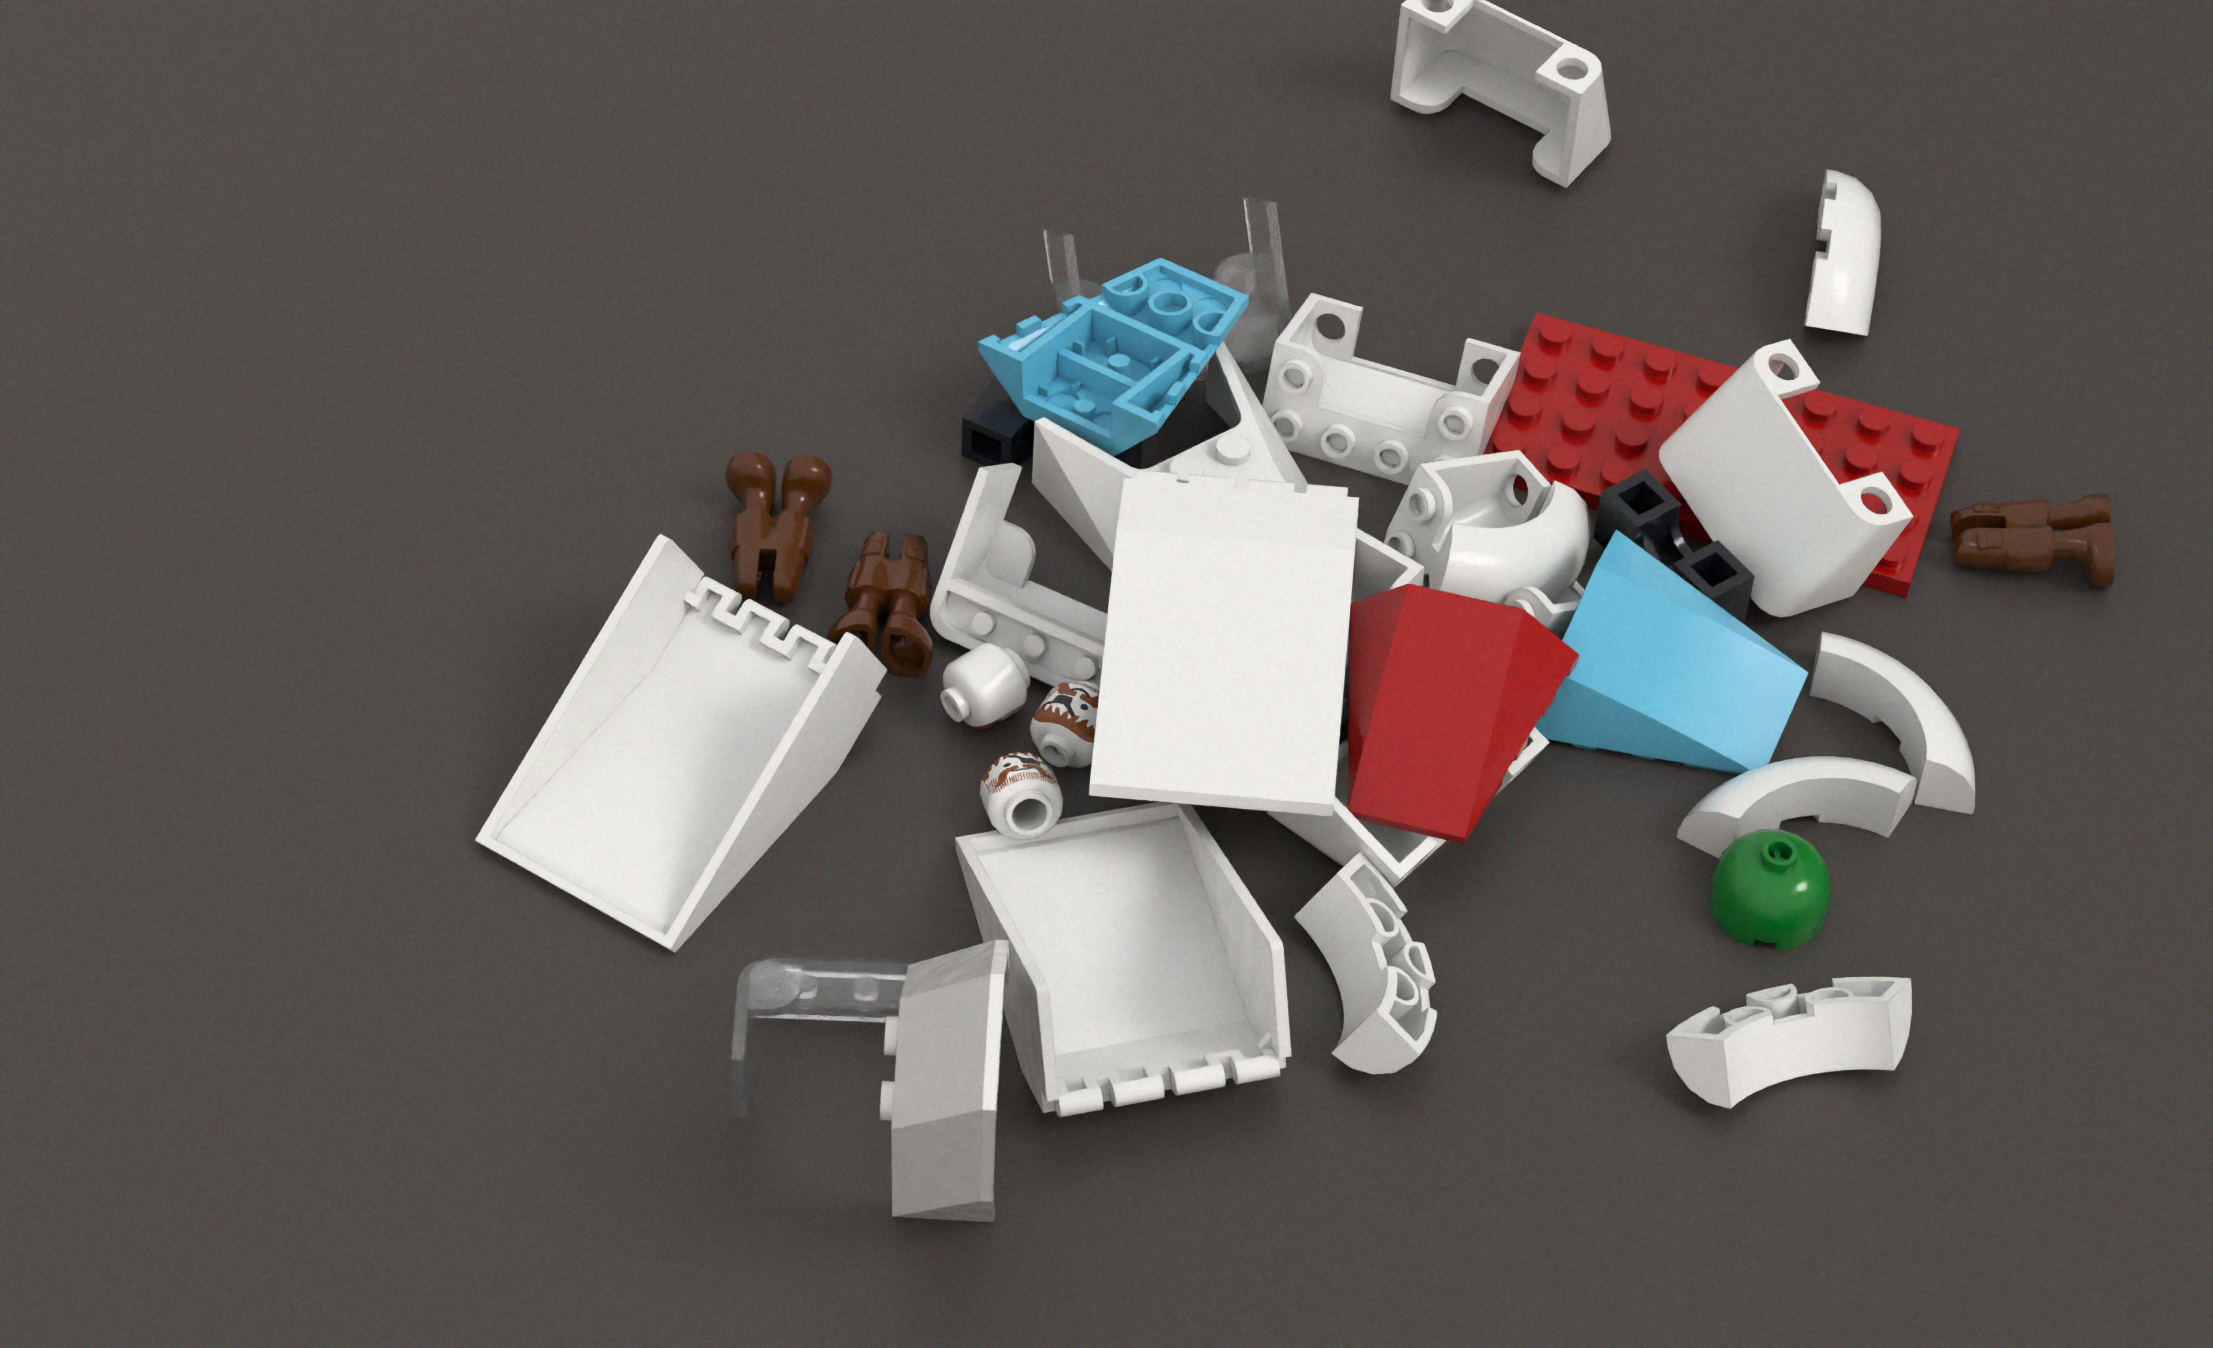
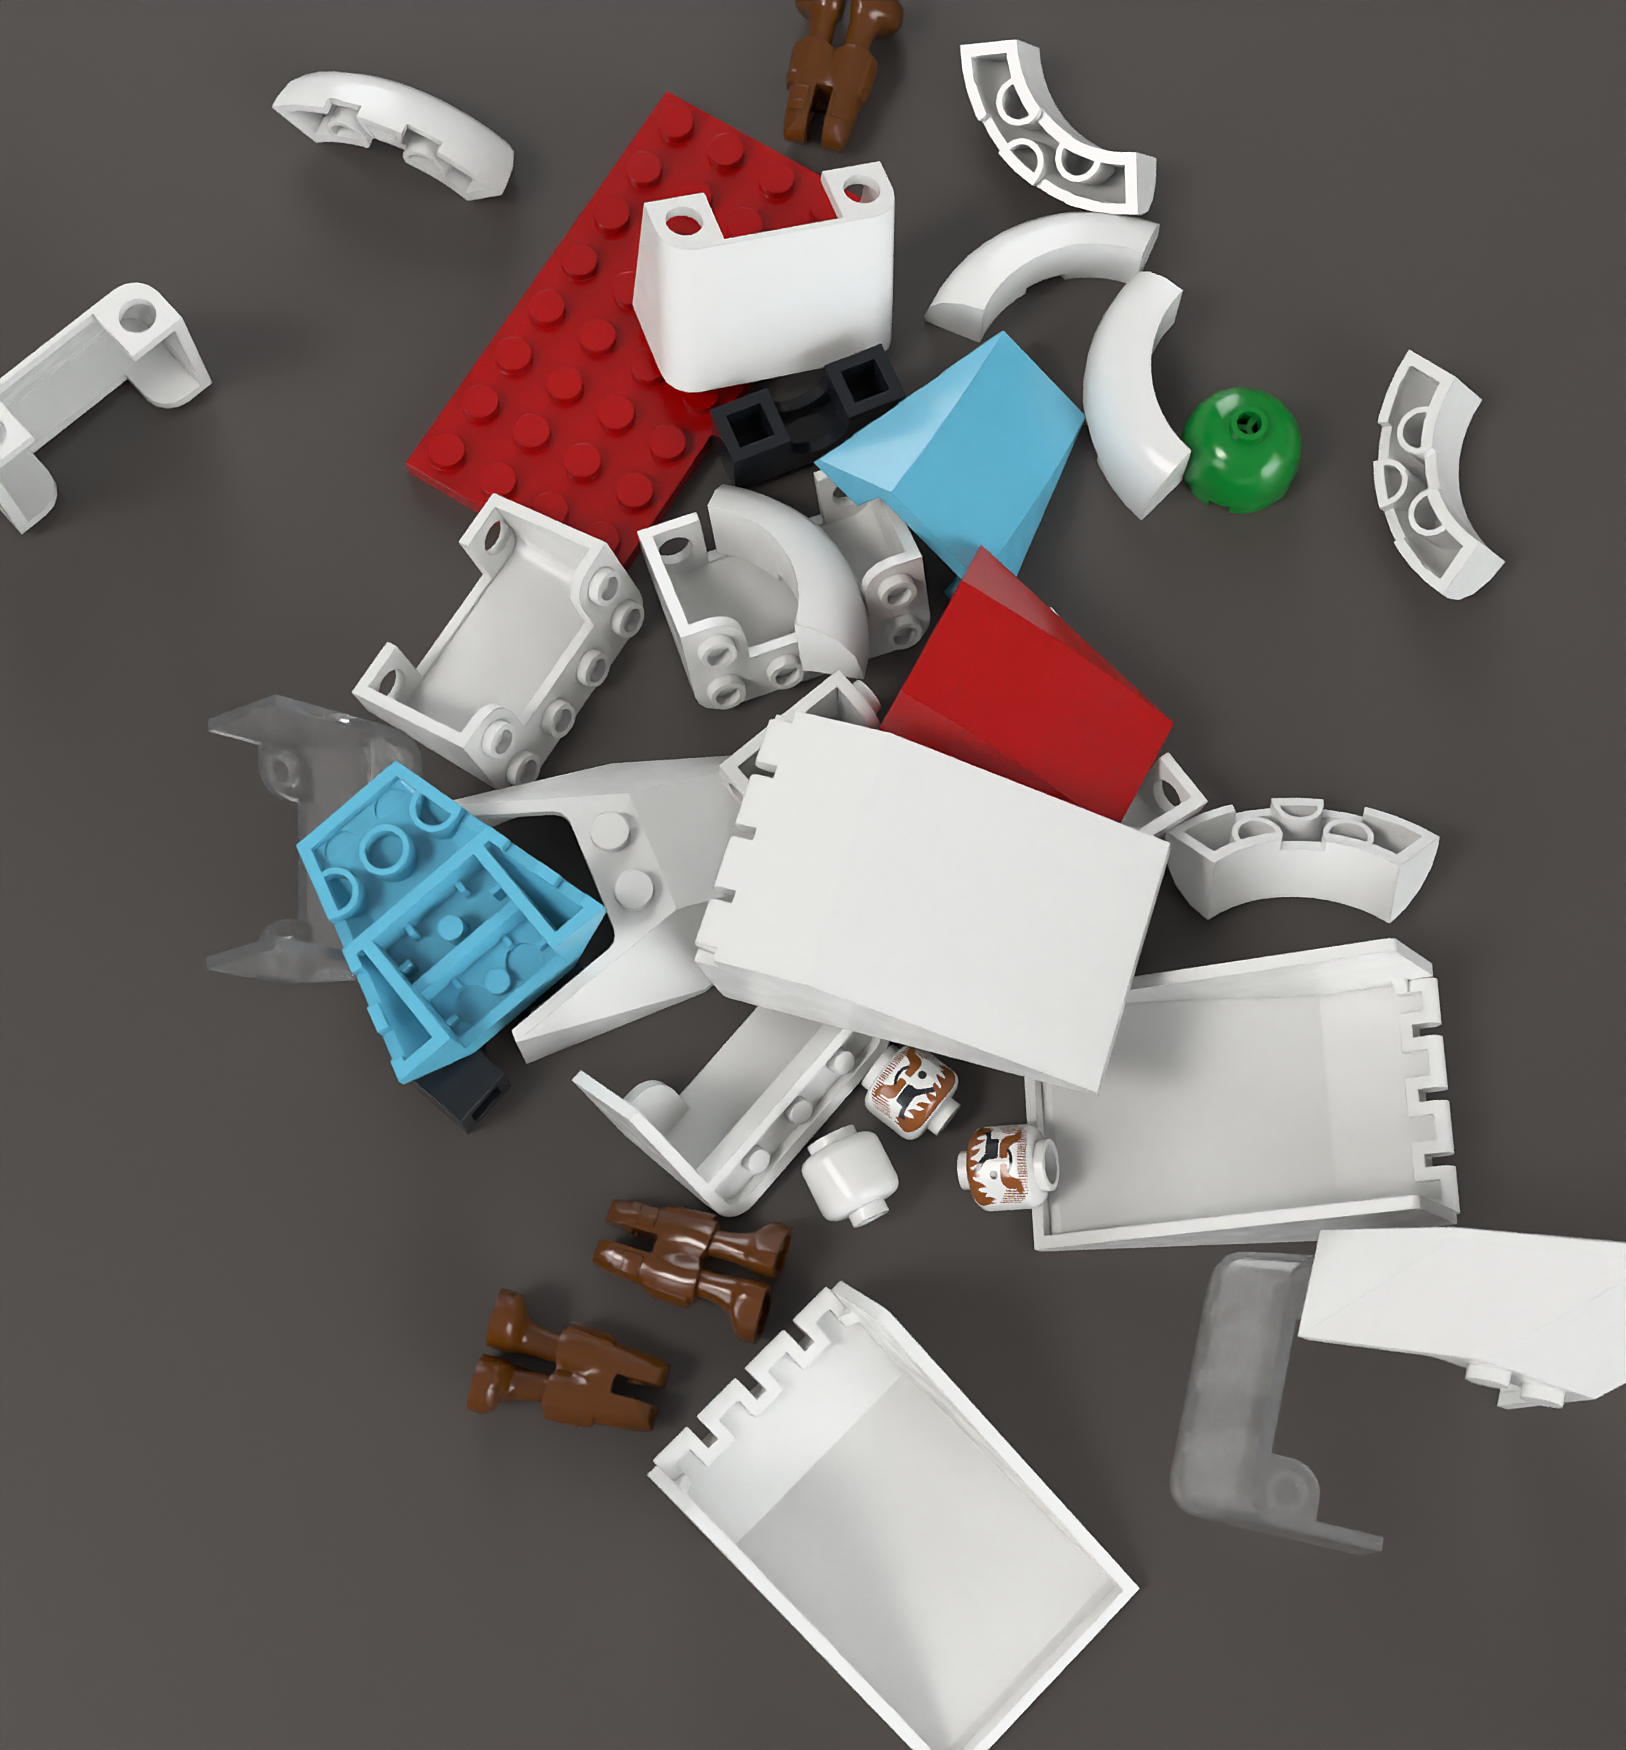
camera: 75 degrees left, 25 degrees up
none -> white brick [960,39,1156,215]

